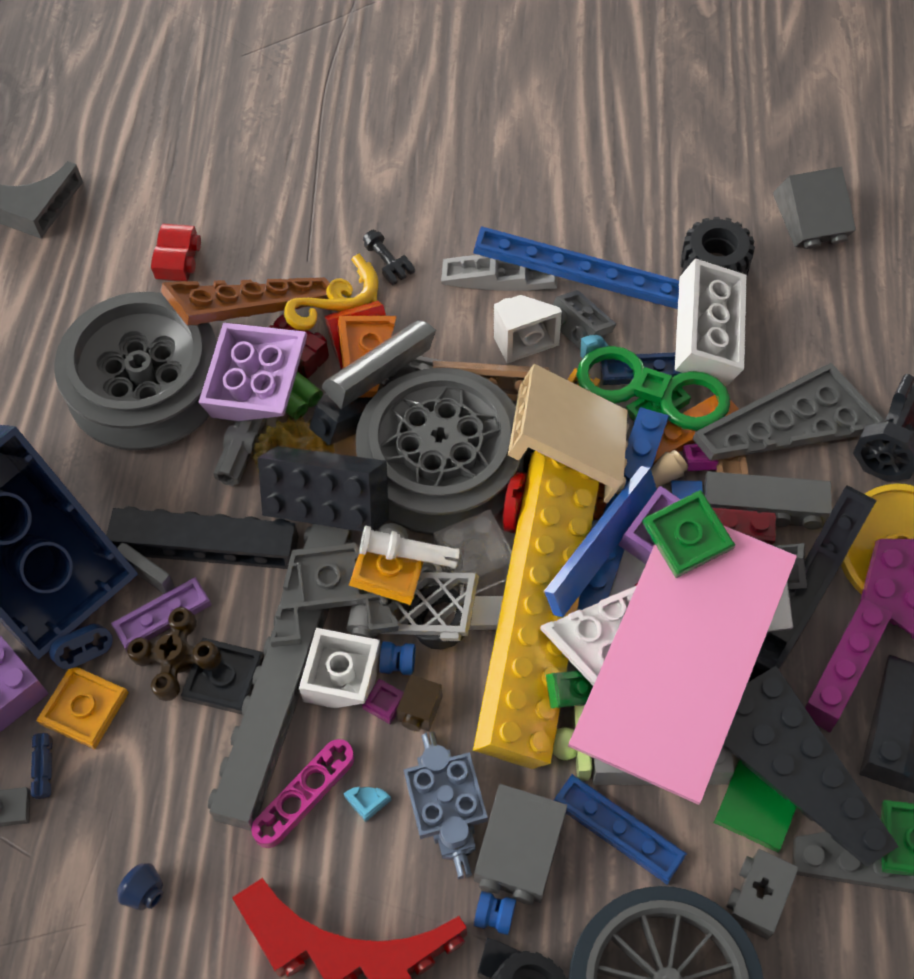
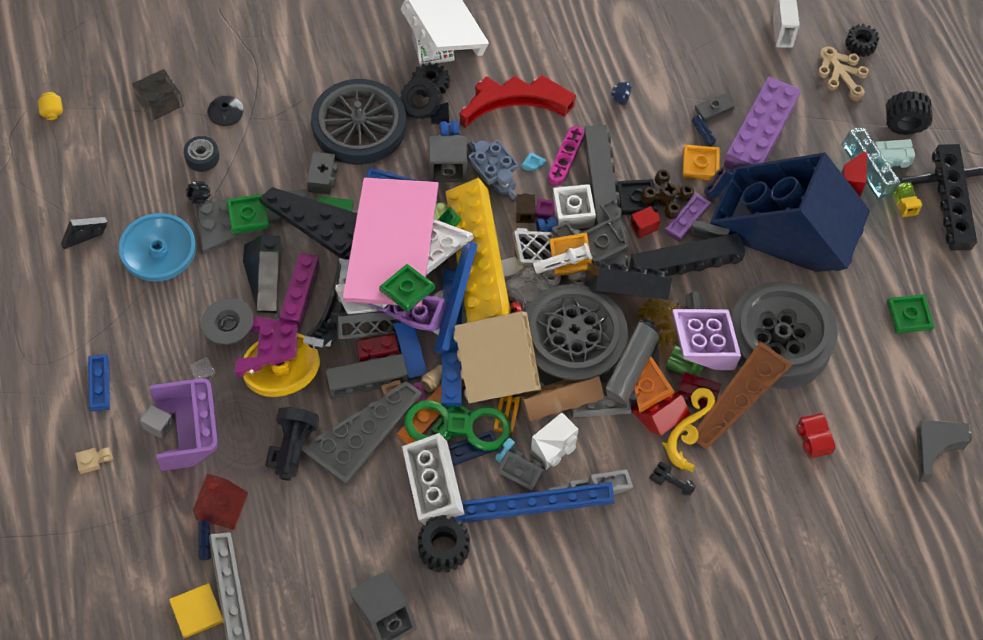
camera: 155 degrees right, 0 degrees up
none -> red brick [630,207,661,238]

